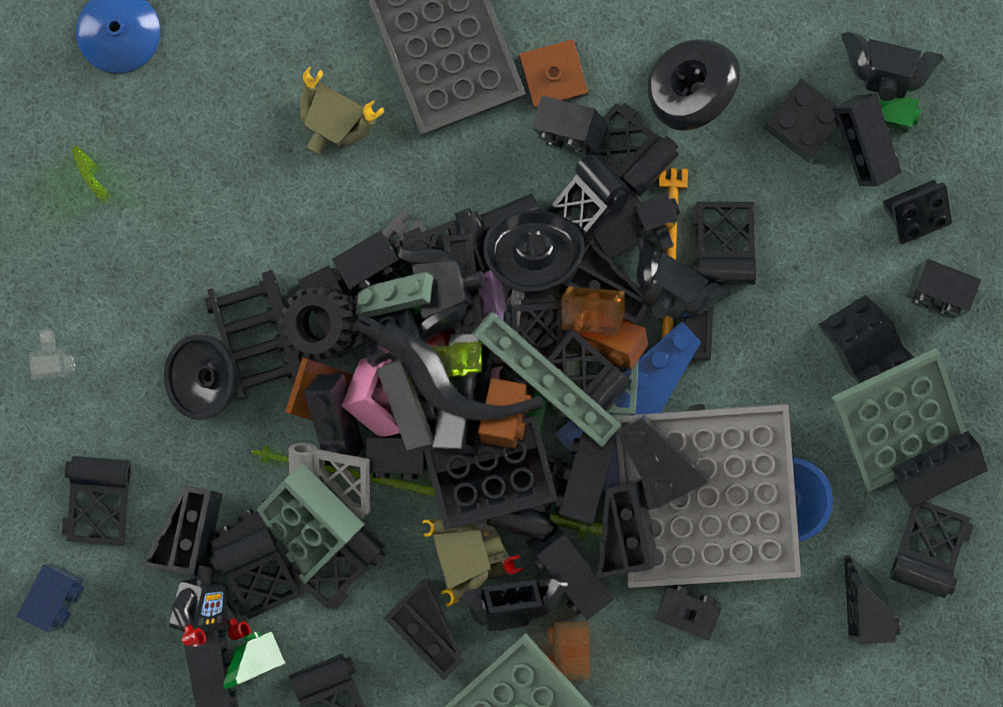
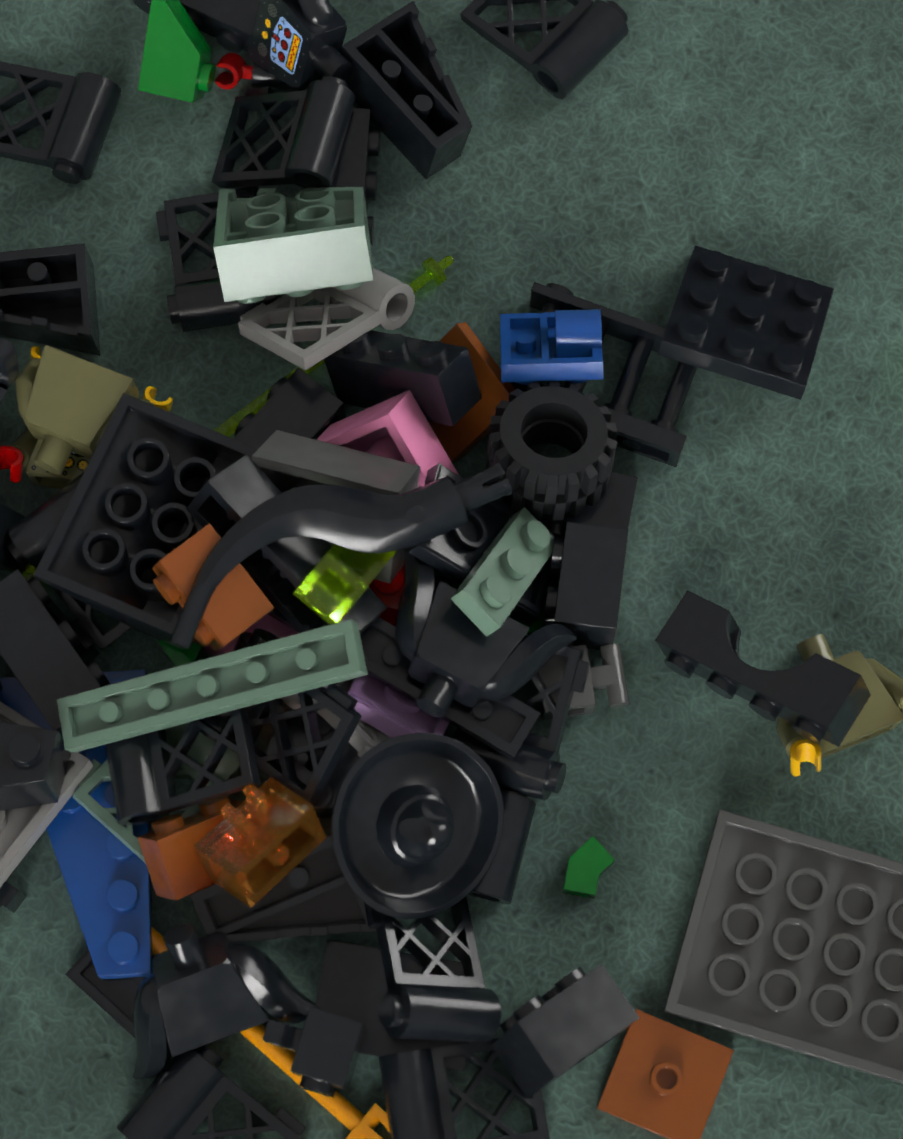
camera: 130 degrees right, 10 degrees down
clear brick [29,330,74,382] -> none
black dish [164,334,236,420] -> none
none -> blue plate [500,309,603,385]
none -> green piece [562,836,615,899]
none -> black arch [655,590,871,747]
none -> black plate [657,245,834,400]

